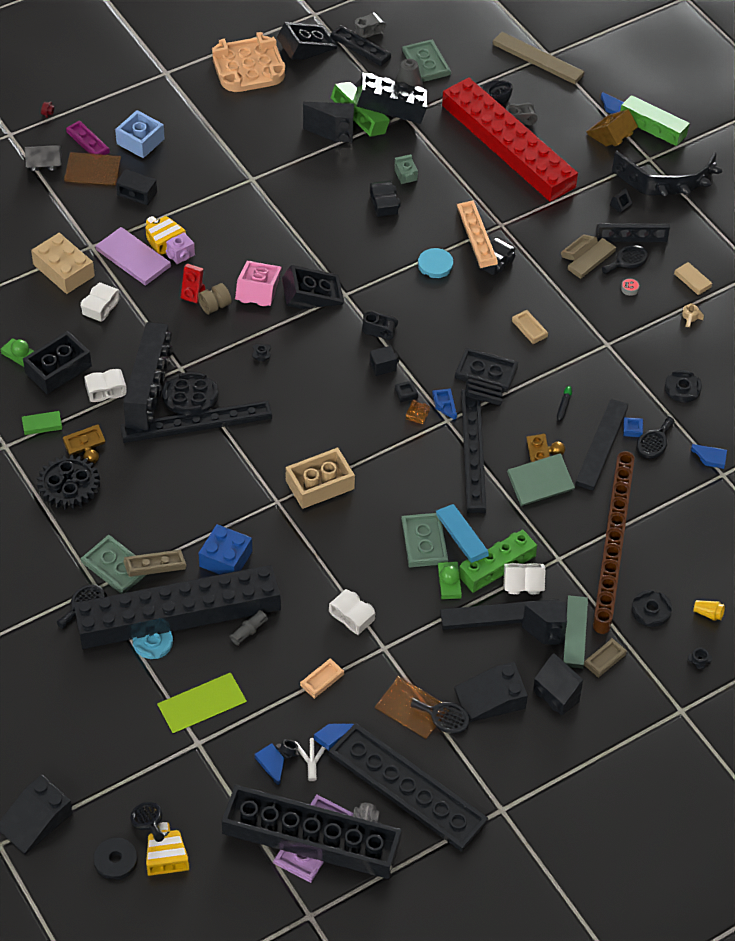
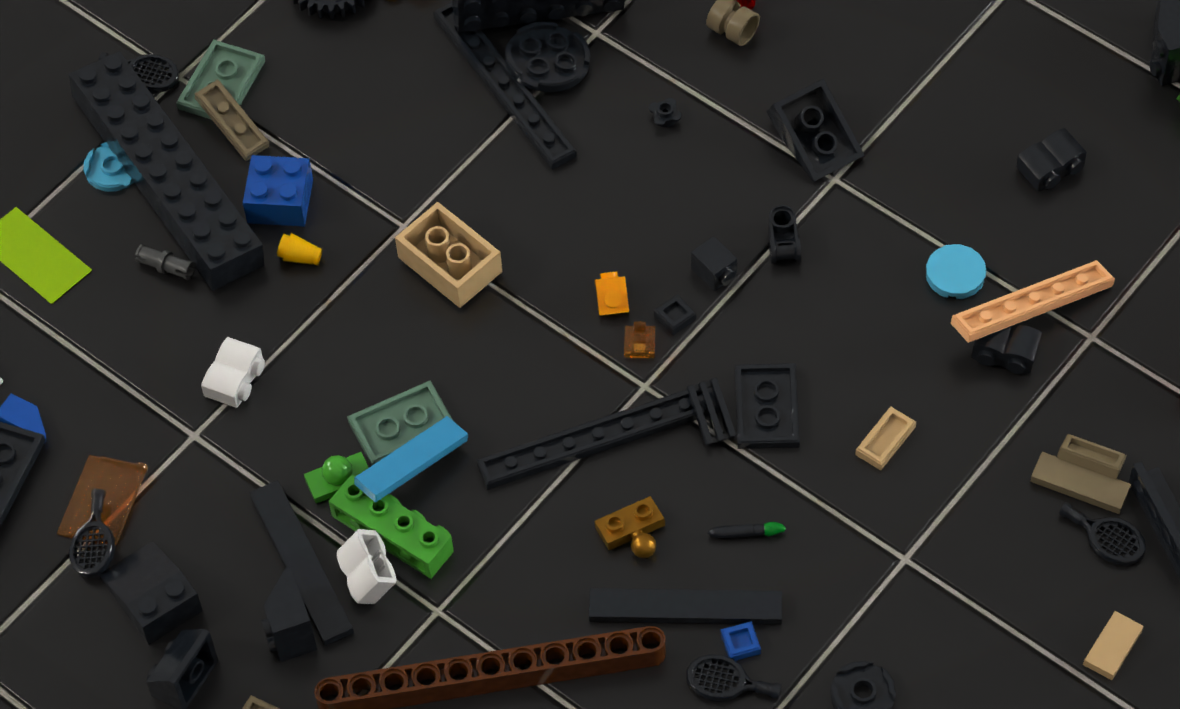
camera: 75 degrees right, 5 degrees up
bright pink slope [235,261,282,306] -> none
light nougat tile [300,658,344,699] -> none
sand green brick [395,154,418,184] -> none
blue tile [432,389,457,419] -> none
sand green tile [507,453,575,506] -> none
sand green tile [563,595,588,668] -> none
tile [621,279,640,296] -> none
tan piece [682,303,704,327] -> none
none -> yellow cone [277,233,323,266]
none -> light orange bracket [595,272,629,316]

